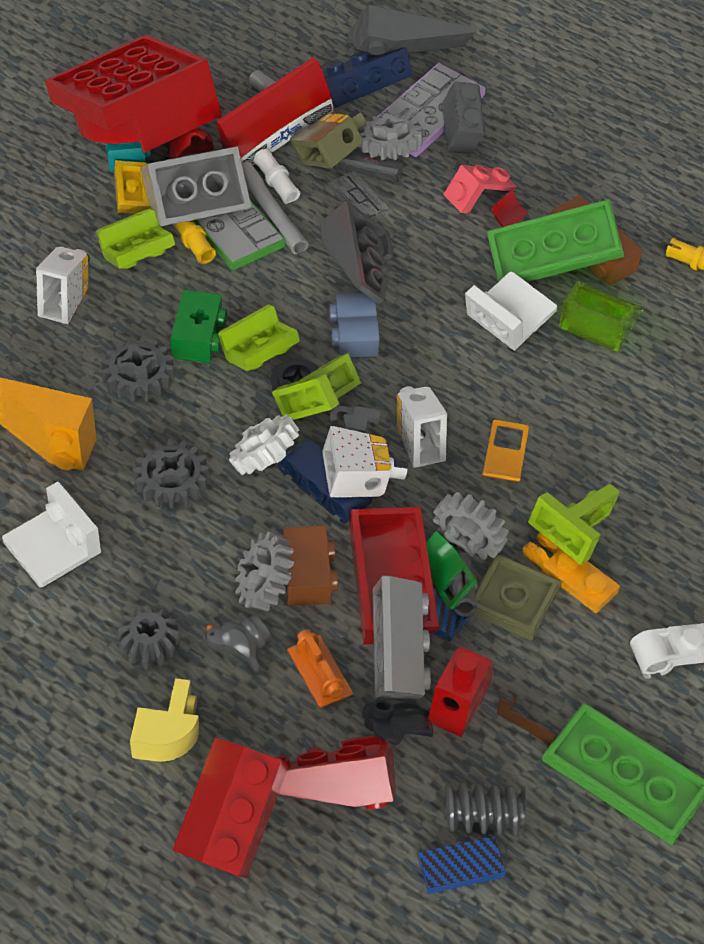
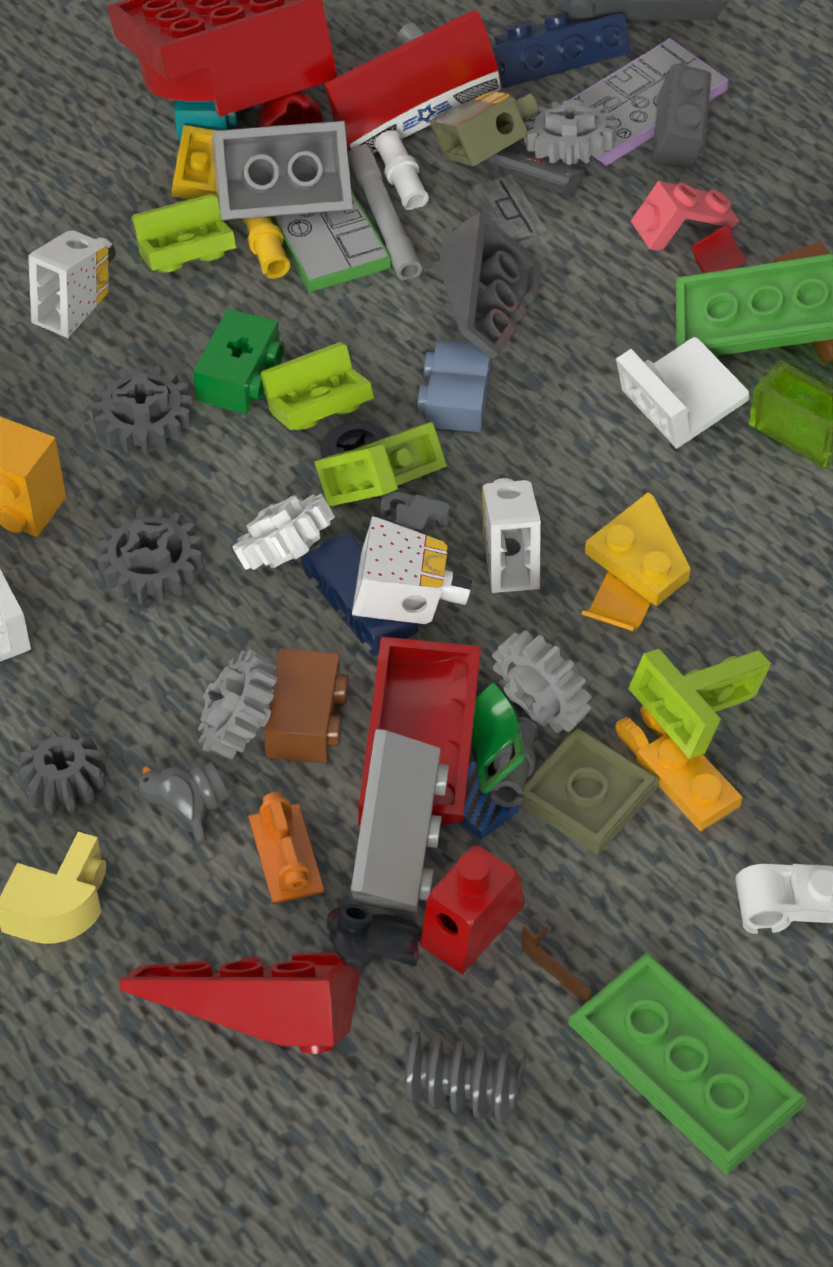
camera: 15 degrees right, 0 degrees up
red slope [173,737,289,878] -> none
tile [418,836,506,894] -> none
none -> yellow wing [585,492,690,607]

